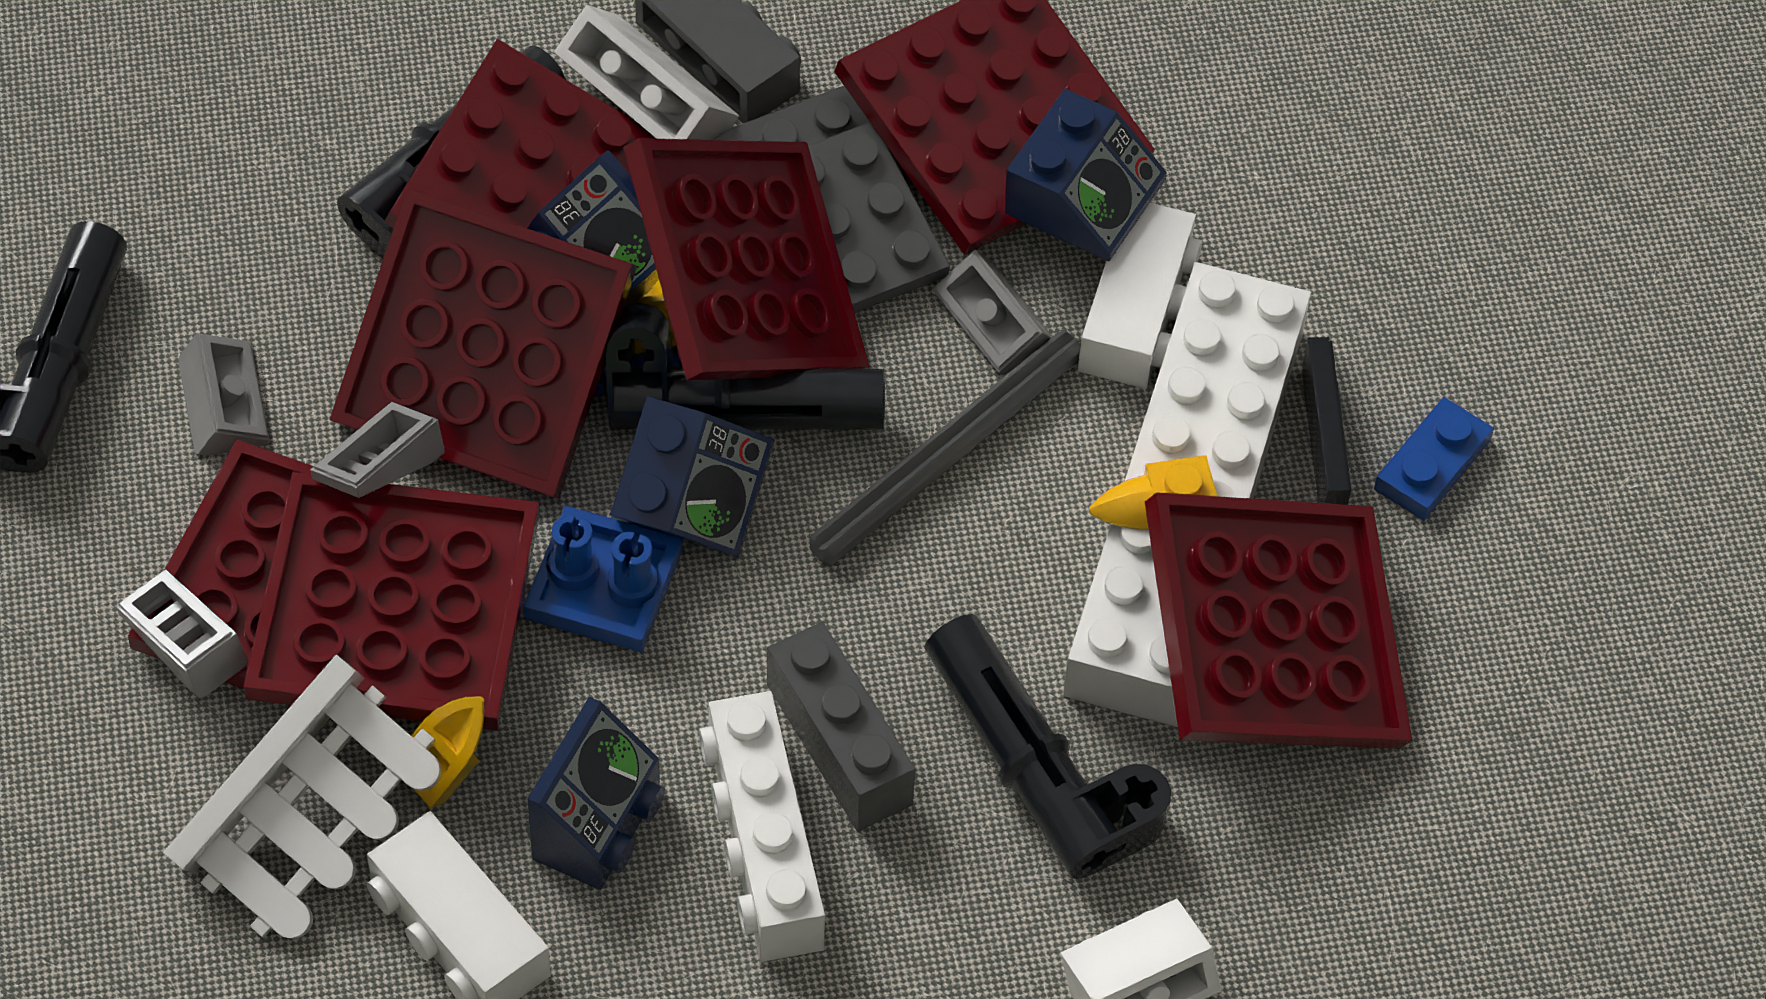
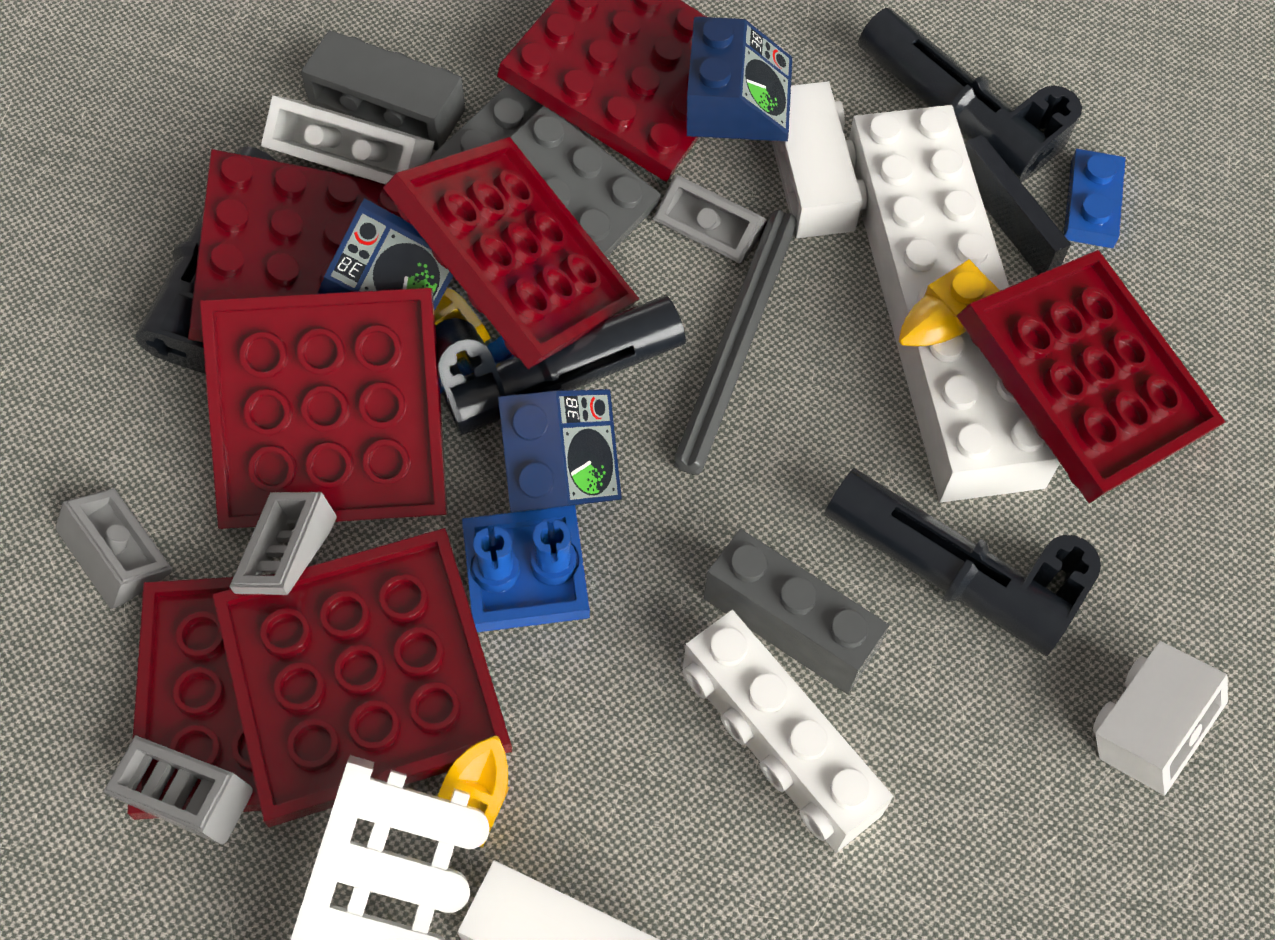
camera: 25 degrees left, 5 degrees up
slope [527,697,665,891] -> none
none -> black piece [858,7,1082,182]

